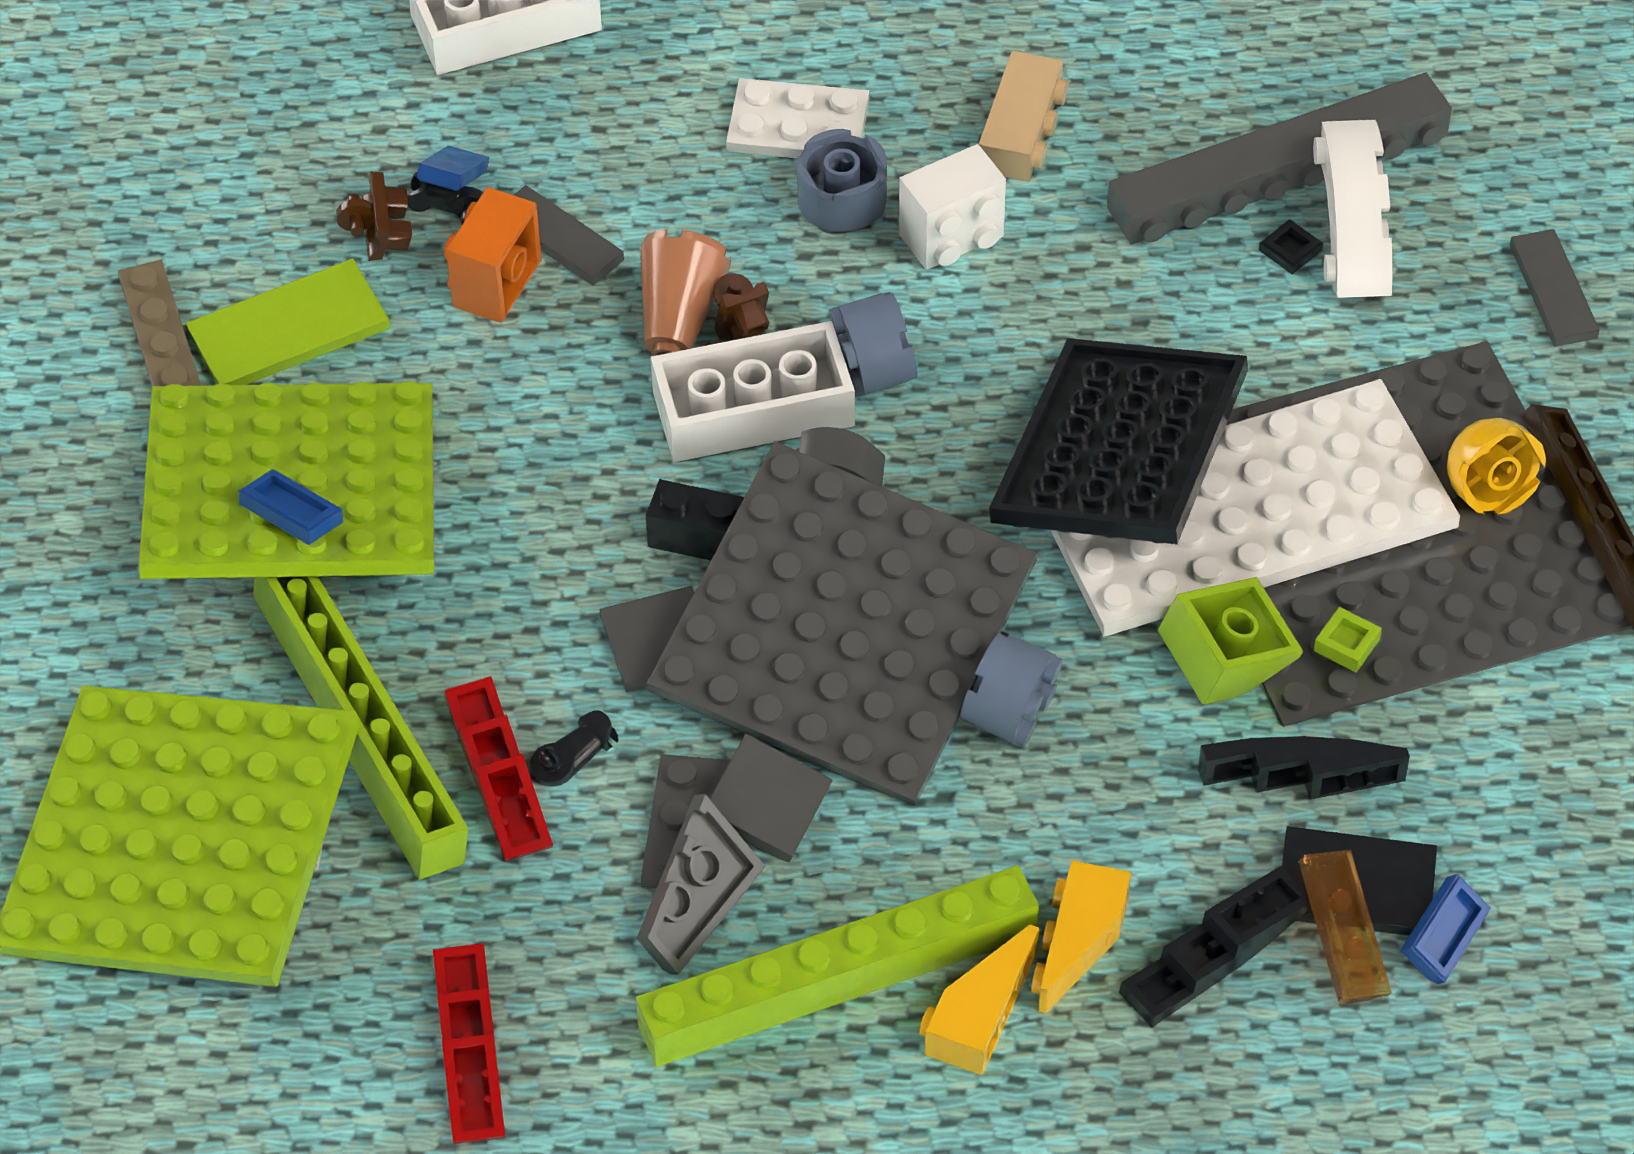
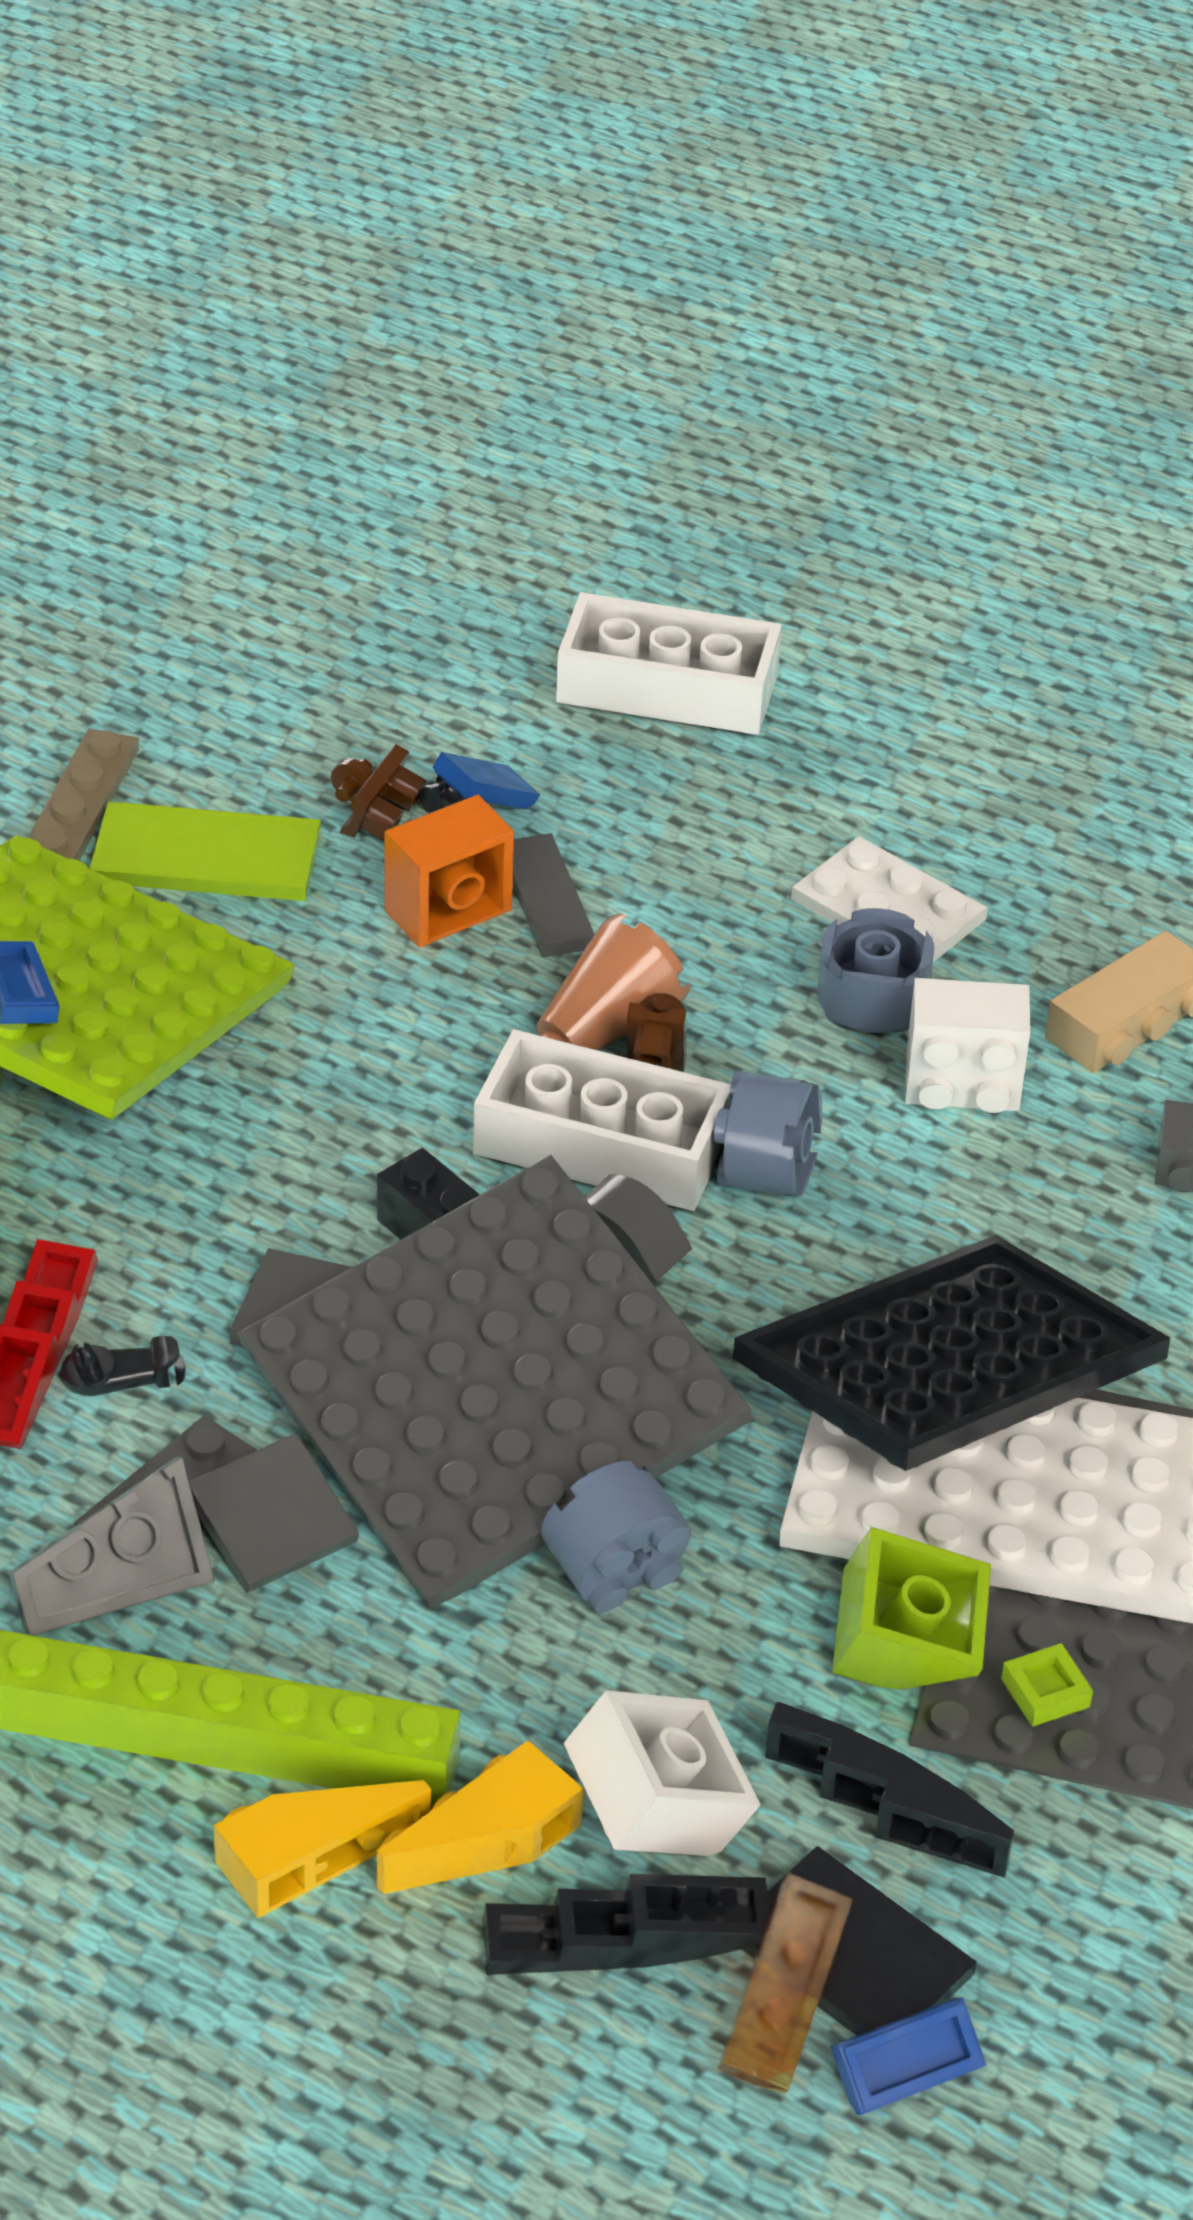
camera: 30 degrees right, 10 degrees down
none -> white brick [563,1690,761,1856]

